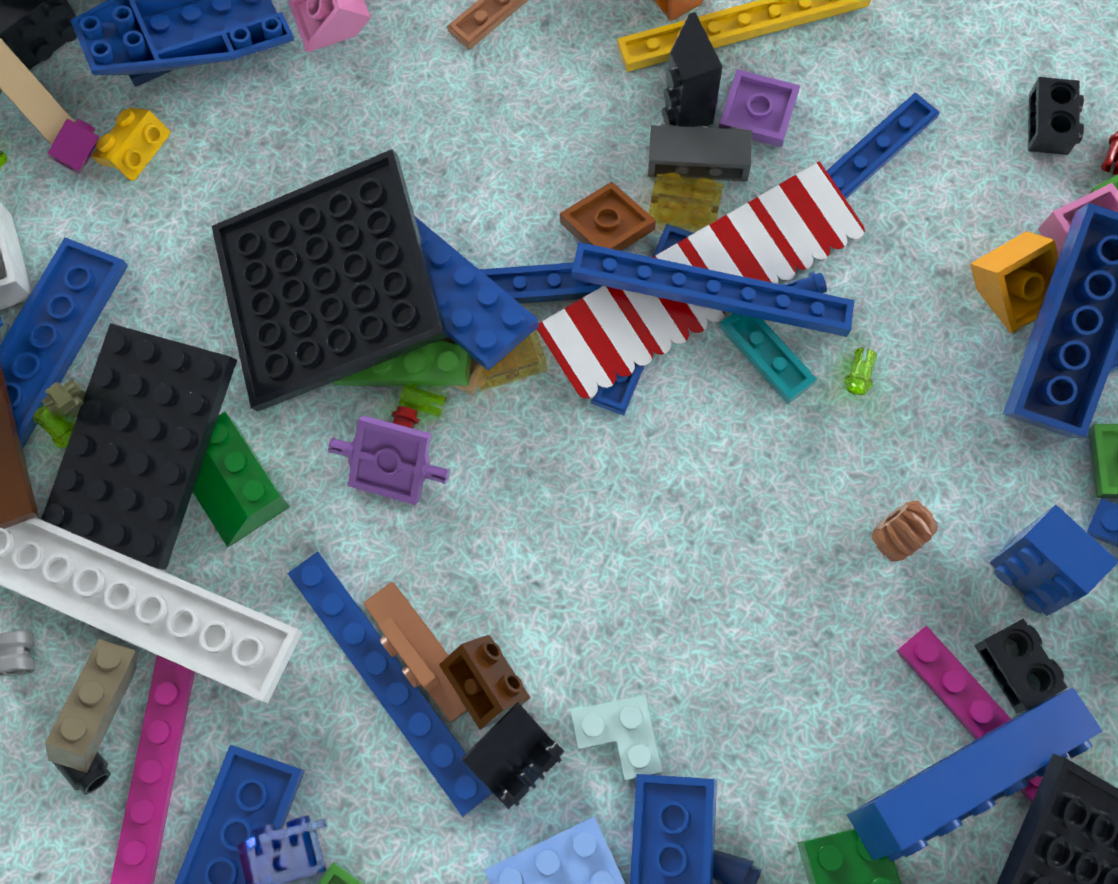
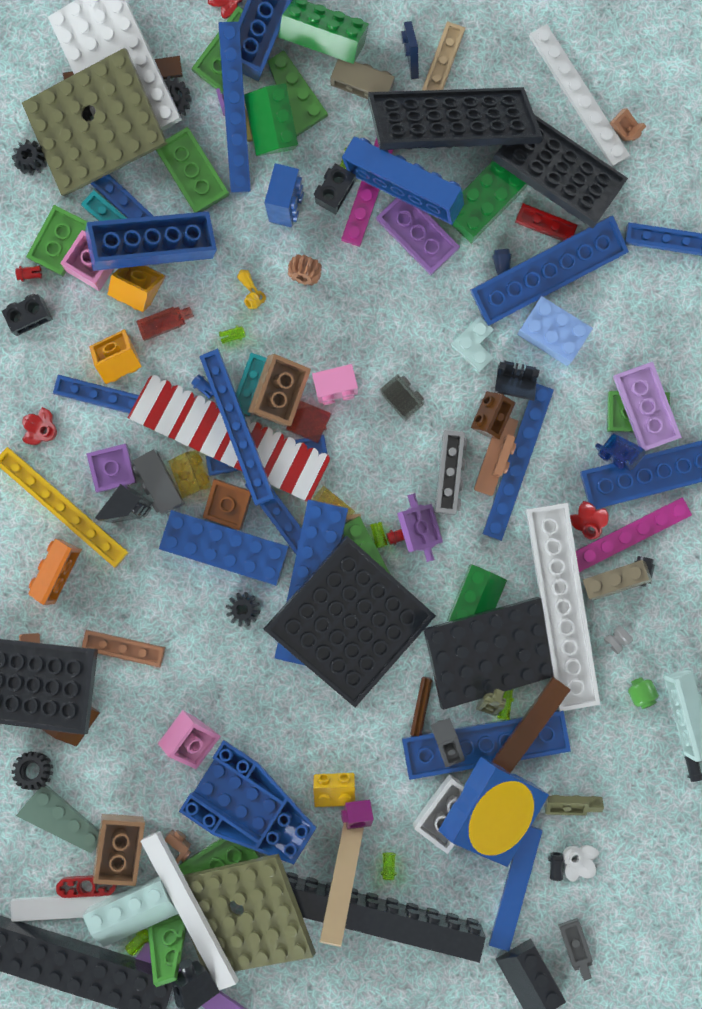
camera: 125 degrees left, 15 degrees up
none -> red plate [22,407,57,445]
none -> light orange slope [89,329,142,384]
none -> clear red hinge [136,307,194,341]
none -> blue brick [159,510,290,586]
none -> black gear [226,592,261,627]
none -> yellow piece [237,269,266,309]
none -> medium nougat brick [248,354,311,426]
none -> clear red piece [286,401,332,443]
none -> bright pink brick [312,364,358,405]
none -> medium lavender plate [376,198,460,276]
none -> clear smoke brick [379,374,424,422]
none -> reddish brown axle [410,677,432,737]
none -> dark grey slope [430,718,465,767]
none -> light grey brick [434,430,467,515]
none -> red plate [570,501,609,540]

